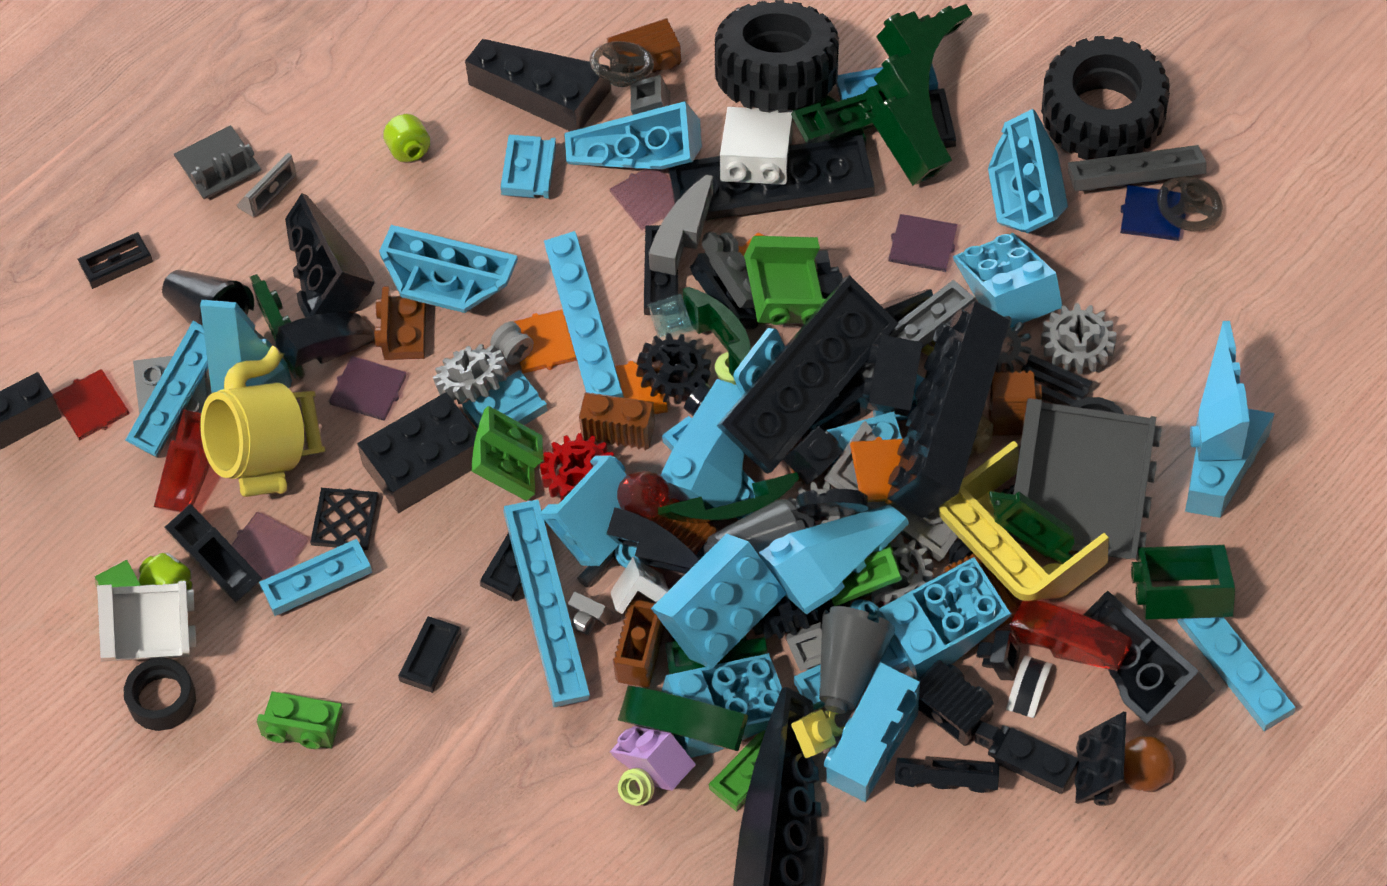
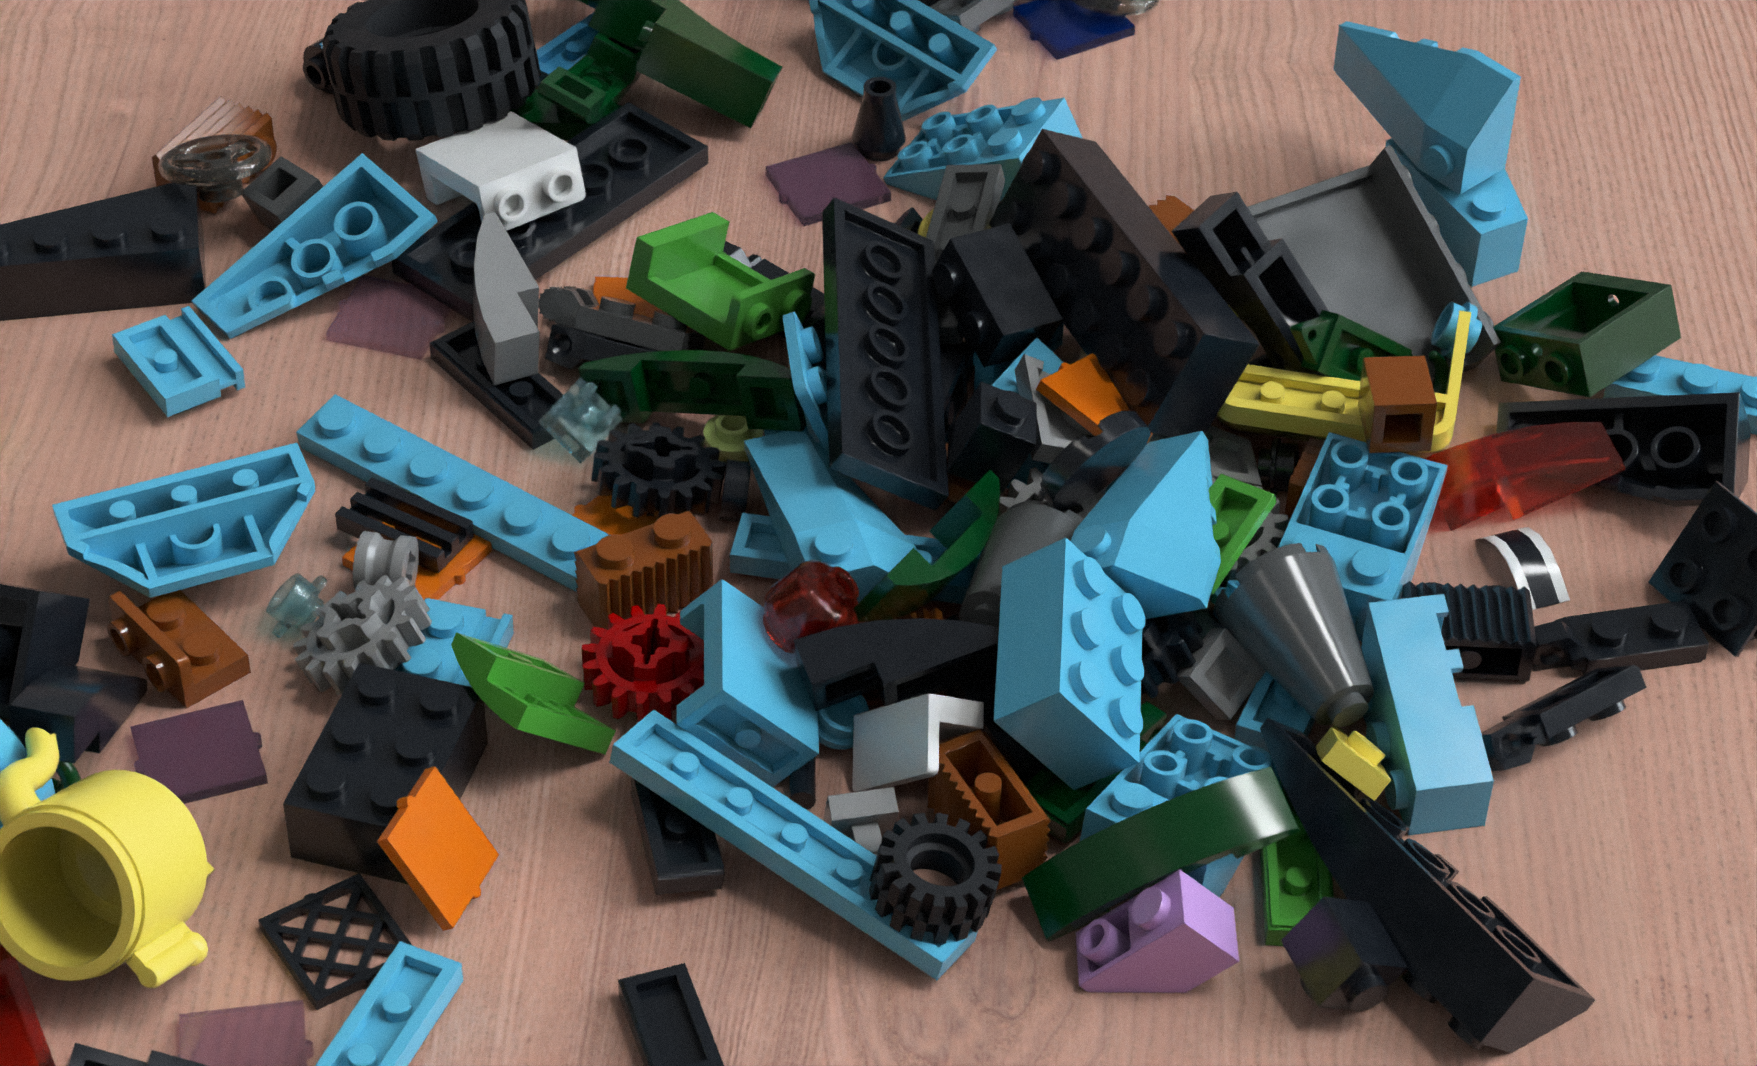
camera: 45 degrees left, 15 degrees down
yellowish green plate [618,768,654,806] -> none
black tile [976,630,1020,680] -> none
light grey gear [1041,303,1117,374] -> none
none -> clear light blue plate [266,573,327,638]
none -> black tile [335,478,474,573]
none -> orange piece [377,766,499,931]
none -> black cone [852,77,906,161]
none -> black tyre [869,813,1002,943]
none -> black slope [1171,192,1329,372]
none -> black brick [1281,897,1408,1012]
none -> dark orange brick [1358,355,1437,453]
none -> medium azure plate [1431,302,1482,359]

